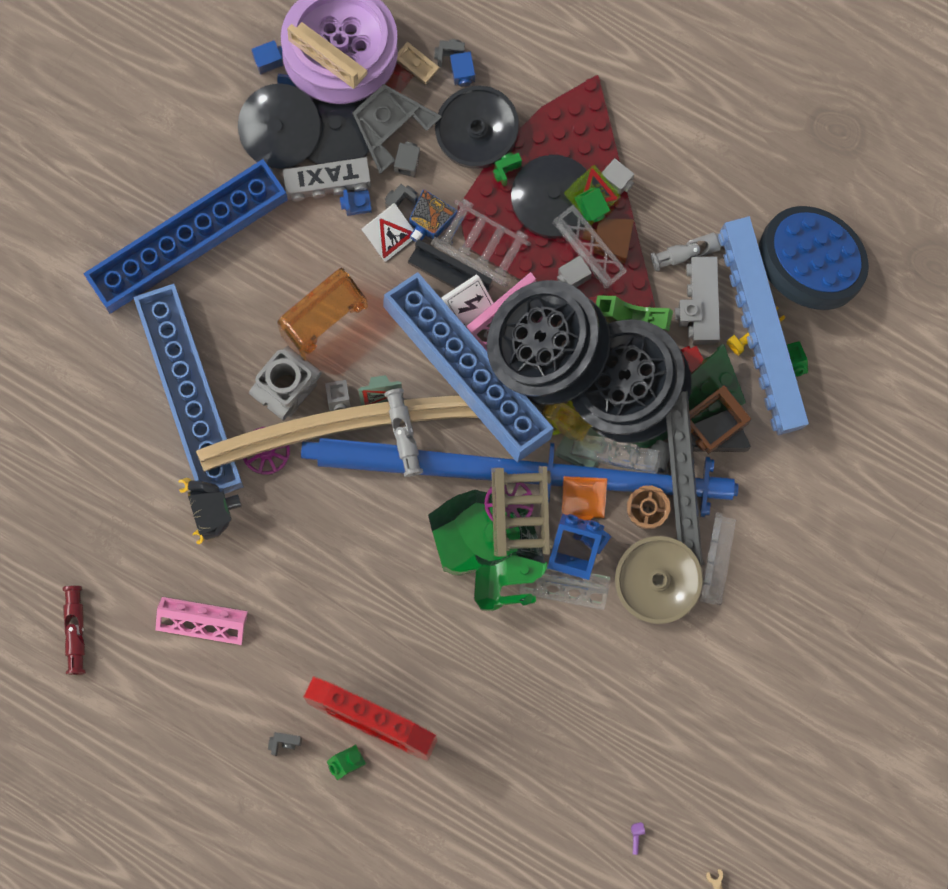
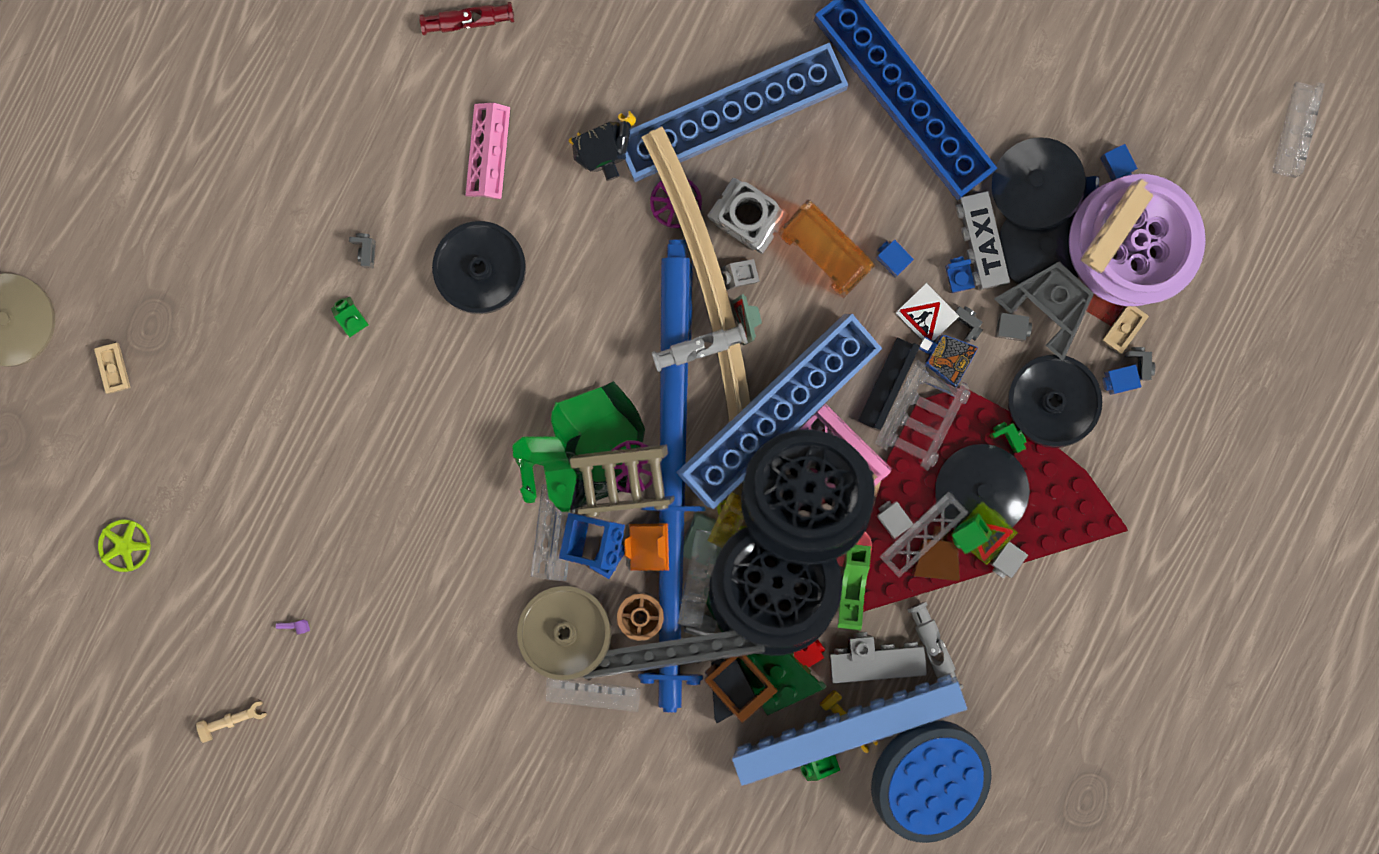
camera: 85 degrees right, 10 degrees up
red panel [303,676,437,761] -> none
white tile [441,274,493,327] -> none
none -> black dish [432,221,526,314]
none -> blue brick [876,240,914,278]

